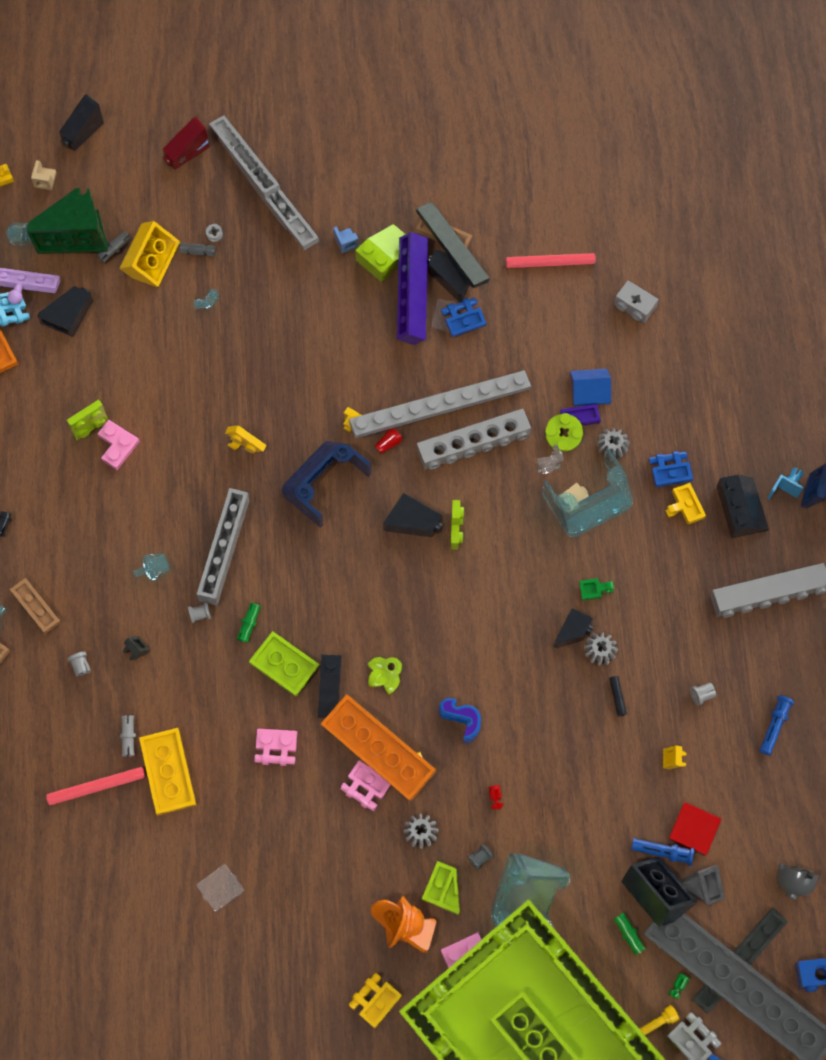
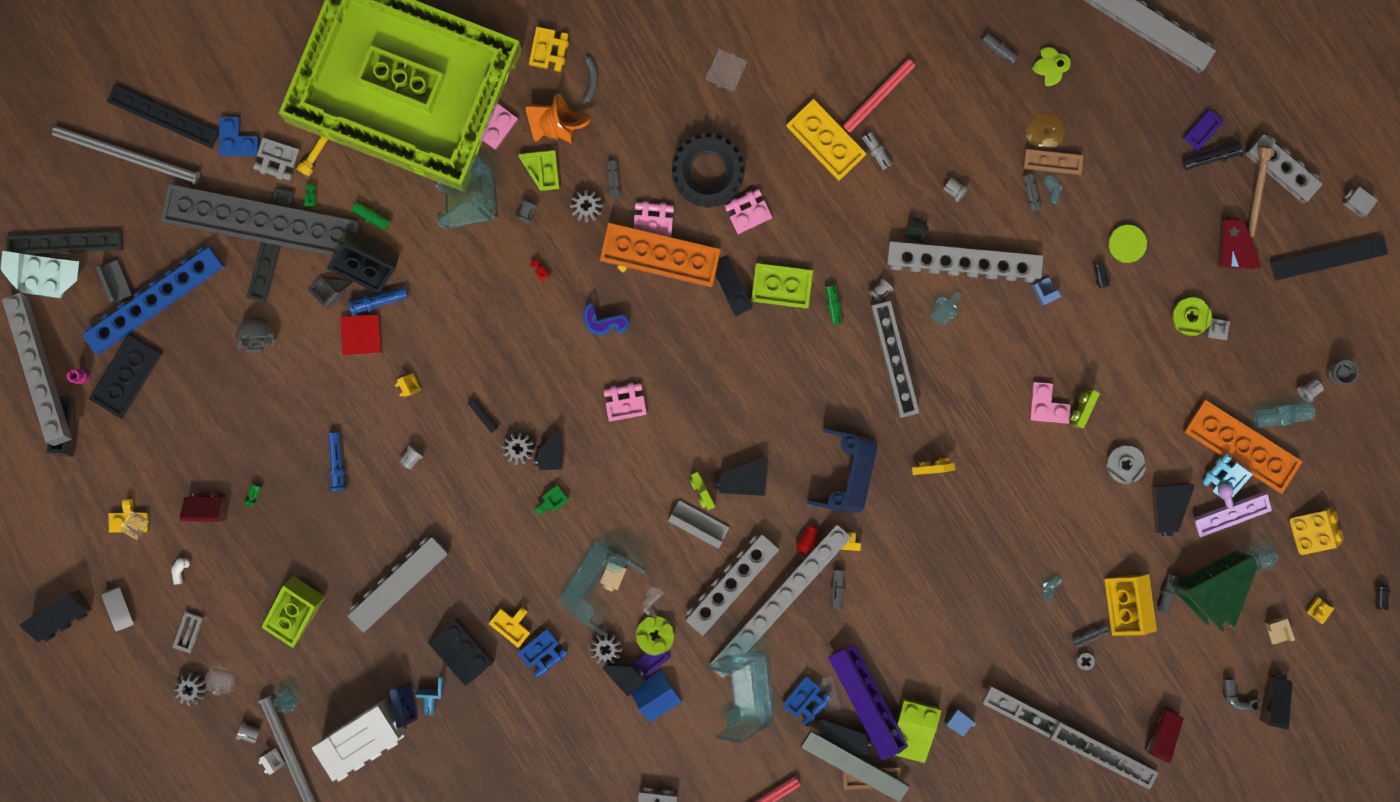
camera: 155 degrees right, 20 degrees up
medium nougat plate [10,578,61,635] -> none
lime plate [368,657,402,694] -> none
none -> dark grey piece [583,55,598,103]
none -> bright pink plate [603,382,647,422]
none -> black slope [603,663,648,697]
none -> dark grey axle [607,160,621,198]
none -> light grey panel [668,501,729,549]
none -> black tyre [672,133,745,208]
none -> clear light blue windscreen [707,652,774,743]
none -> dark grey pin [830,570,846,609]
none -> light grey brick [886,242,1043,283]
none -> dark grey axle [1023,173,1041,211]
none -> medium blue panel [1031,278,1061,306]
none -> light grey plate [1106,445,1146,484]
none -> dark grey piece [1223,678,1261,713]

